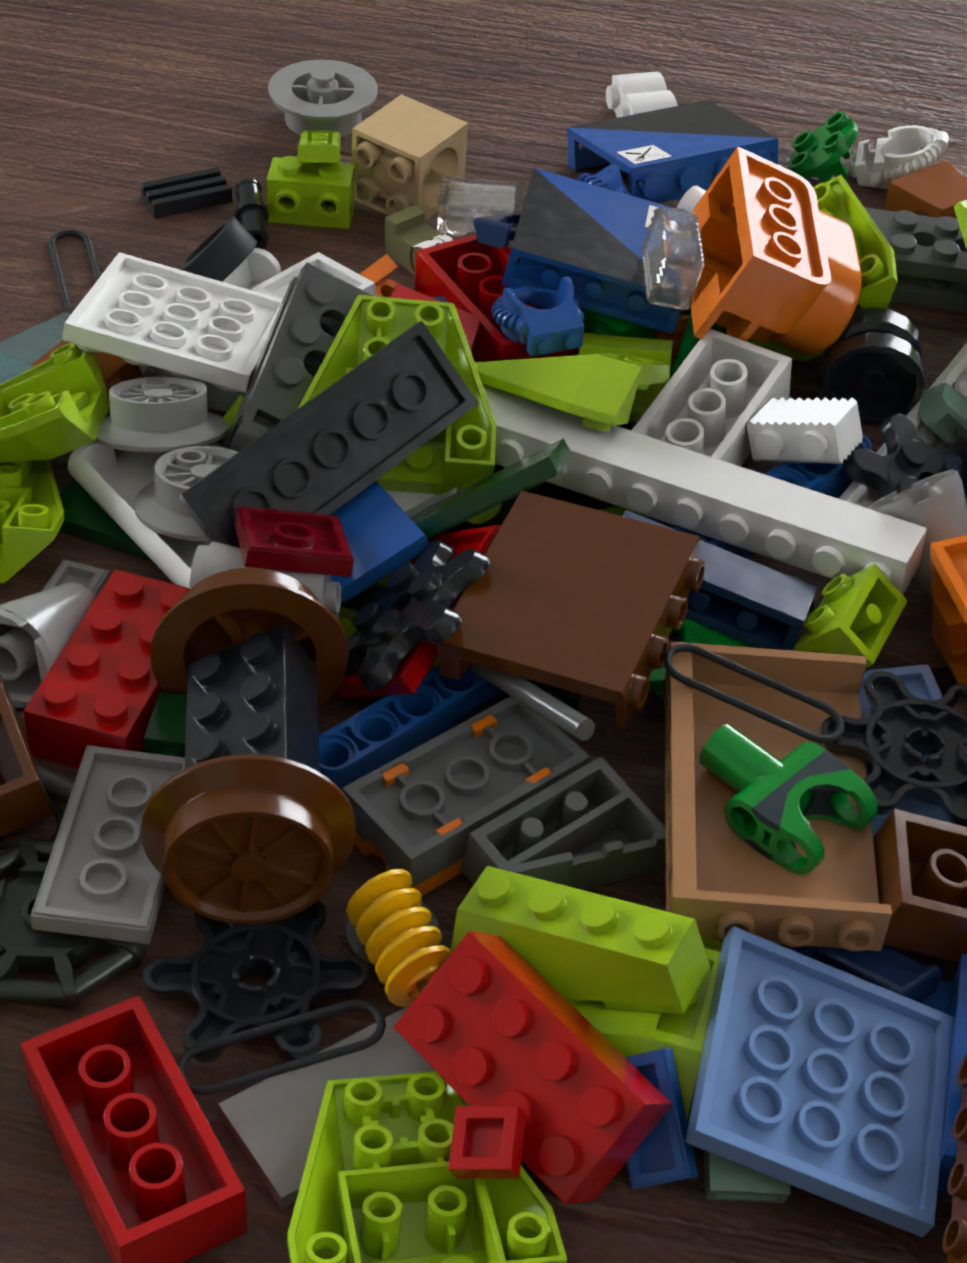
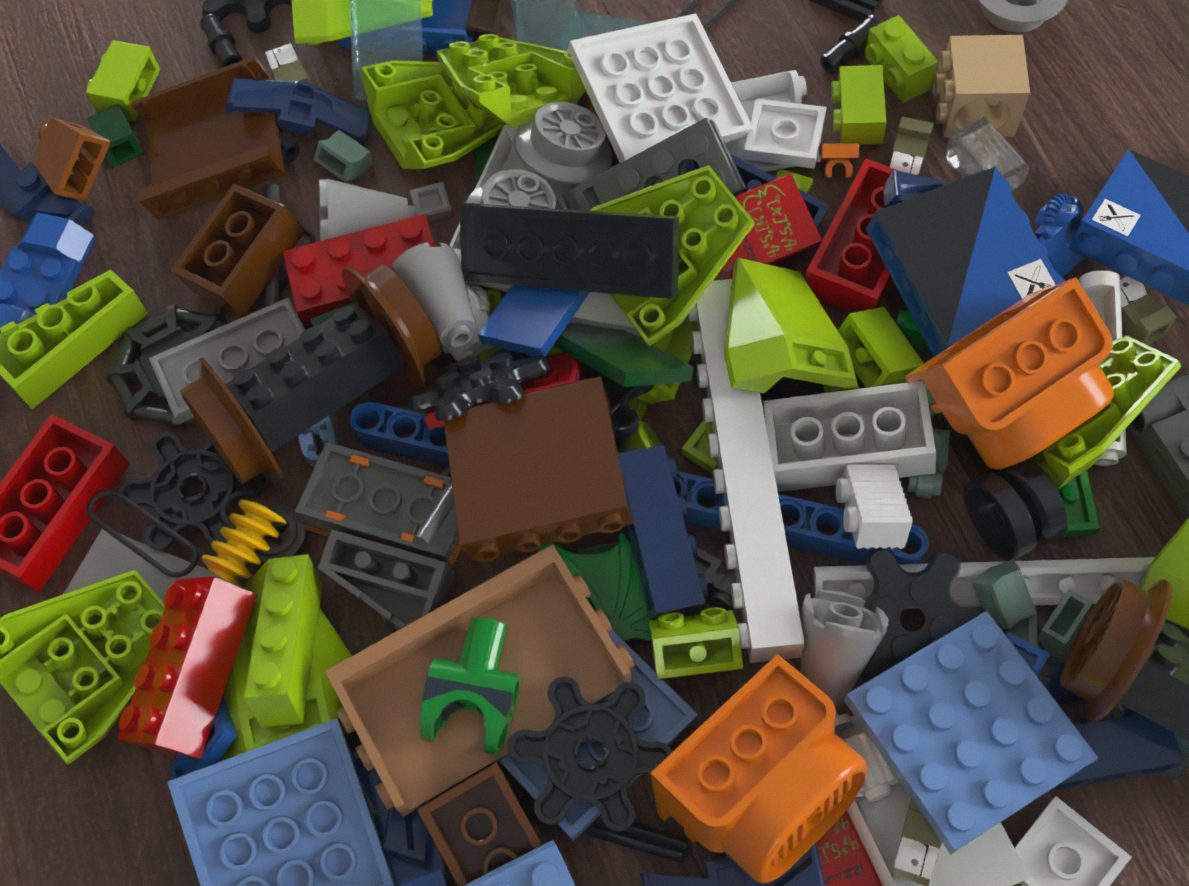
camera: 65 degrees right, 20 degrees up
black tyre [178,217,257,282] -> none
dark red tile [234,506,354,577] -> none
lime tile [298,130,341,163] -> none
red plate [448,1105,526,1179] -> none
blue piece [491,277,584,357] -> none
clear brick [641,208,705,310] -> none
black piece [663,644,845,743] -> none
none -> lime brick [831,65,886,145]

